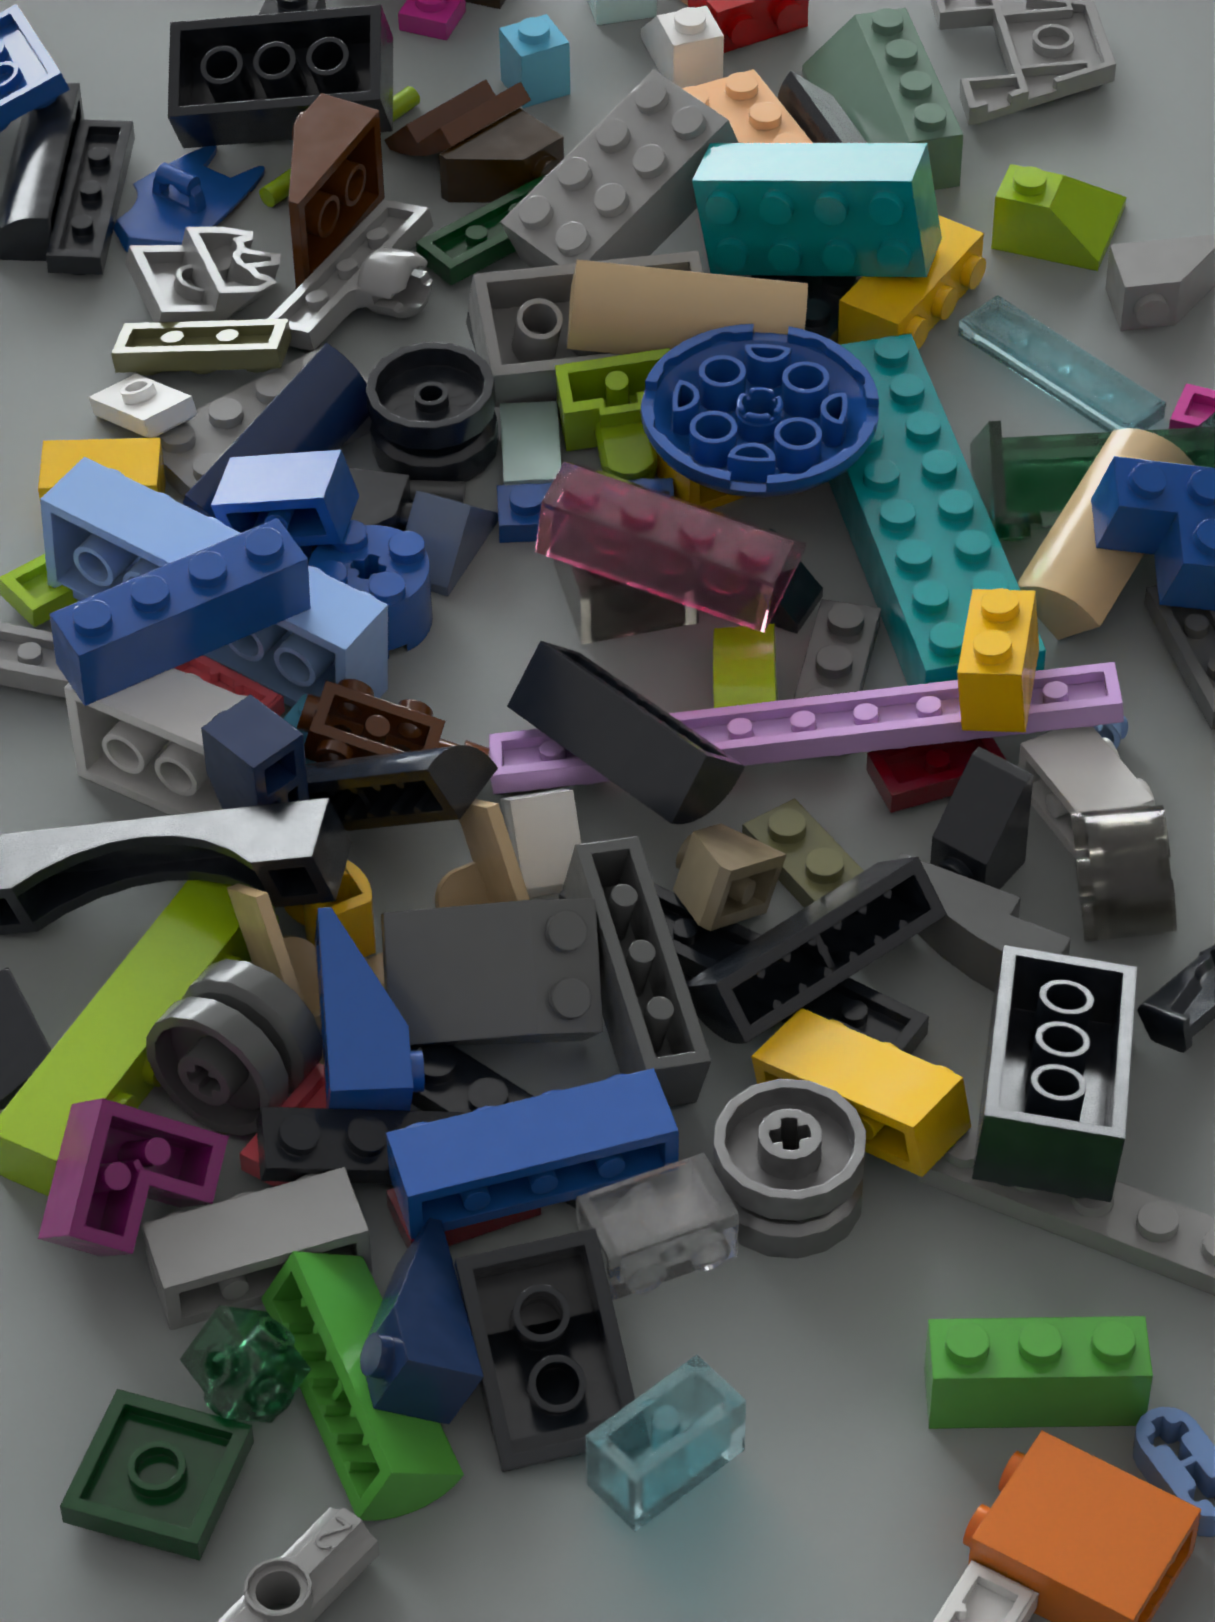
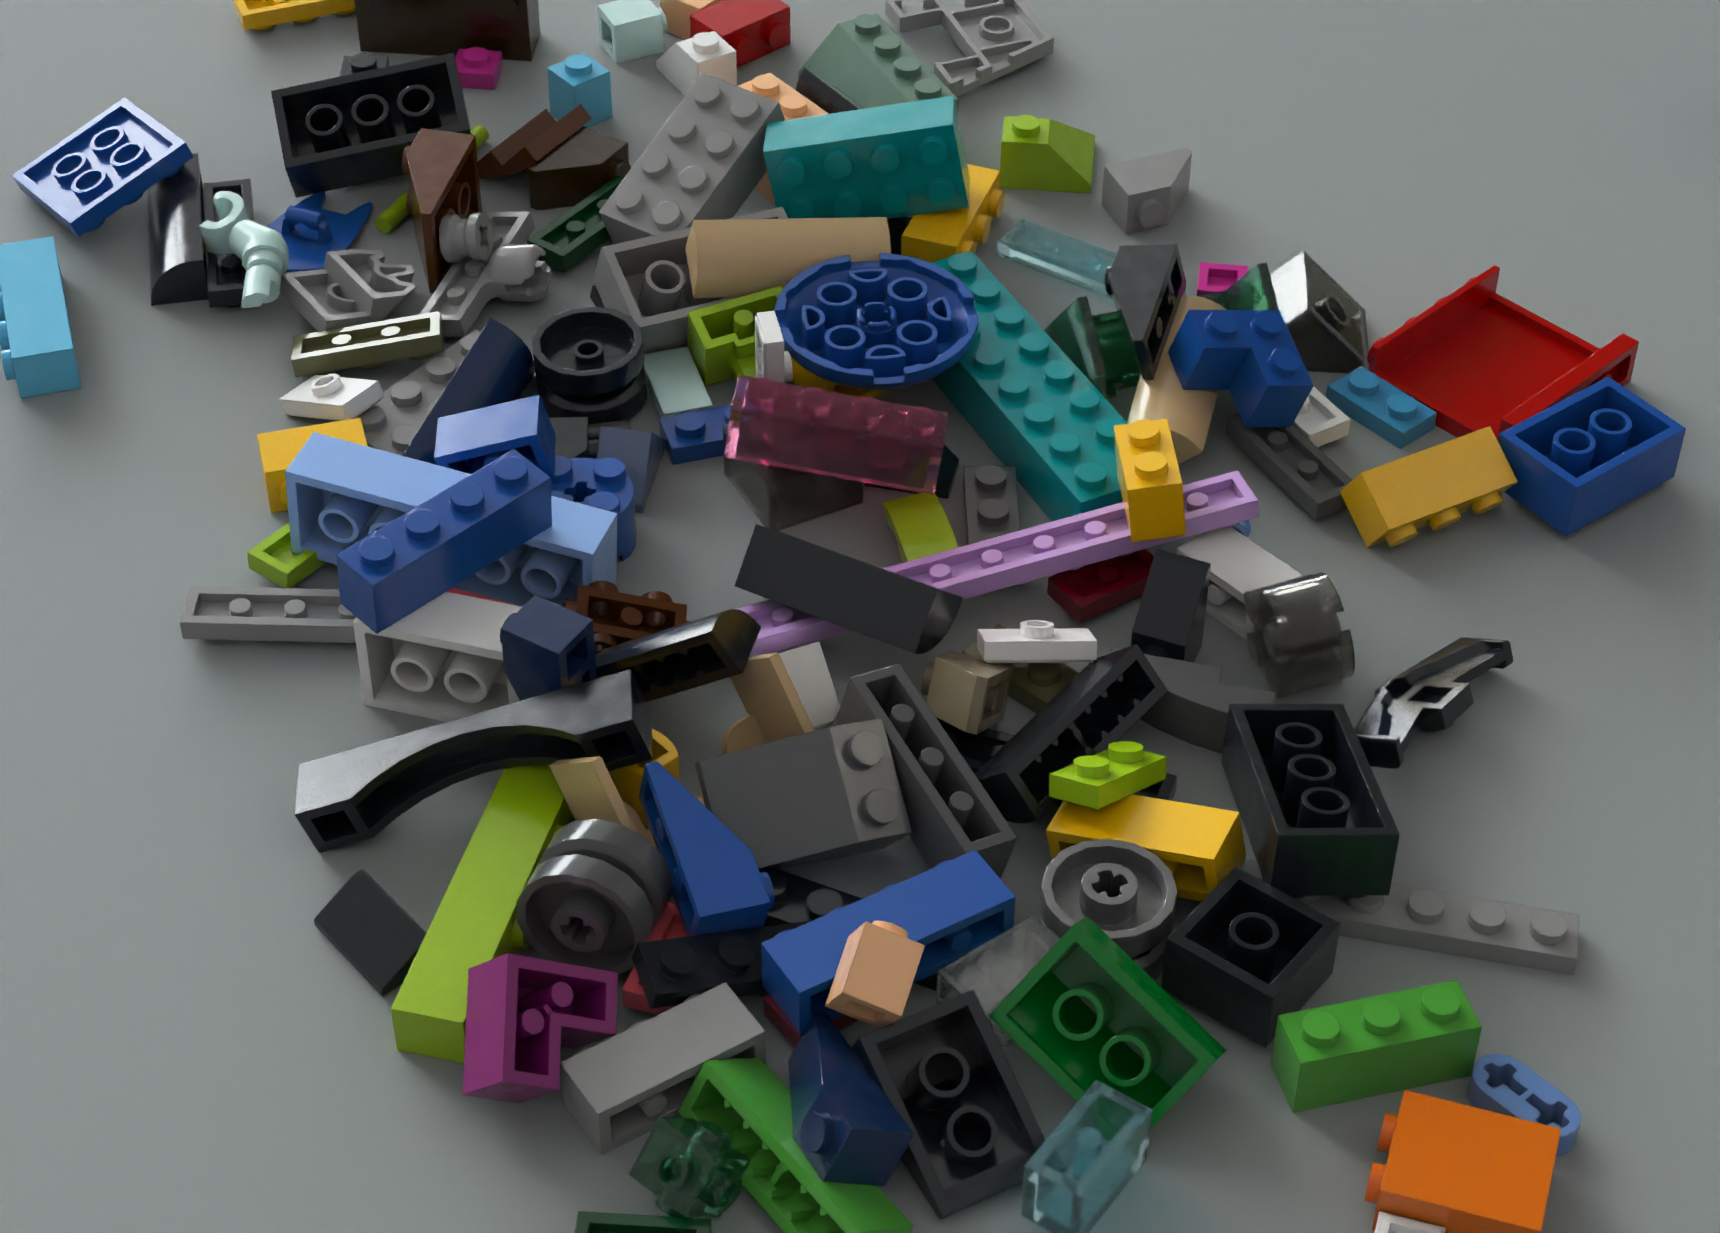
camera: 15 degrees left, 5 degrees down
none -> light aqua piece [199,191,289,308]
none -> light grey wheel [439,212,493,263]
none -> white plate [755,311,793,426]
none -> light nougat brick [825,921,925,1028]
none -> white plate [977,620,1097,663]
none -> green slope [989,917,1227,1153]
none -> lime plate [1049,741,1167,810]
none -> black slope [1105,244,1186,380]
none -> black brick [1161,866,1341,1048]

